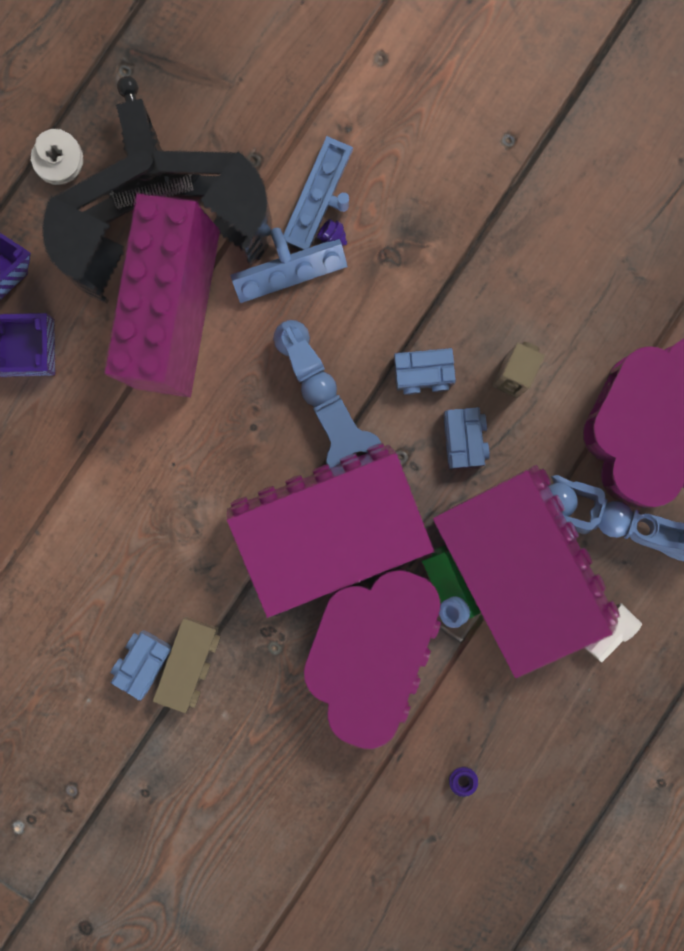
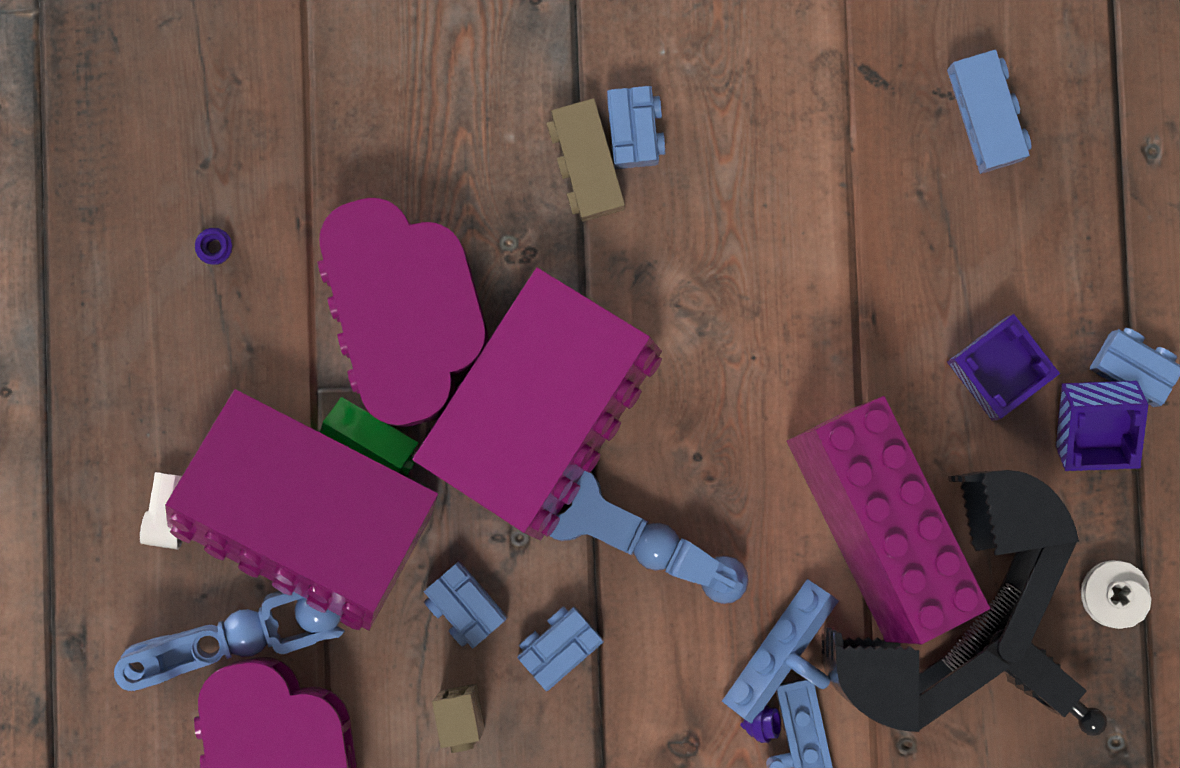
camera: 145 degrees right, 0 degrees up
medium blue tile [439,596,470,628] -> none

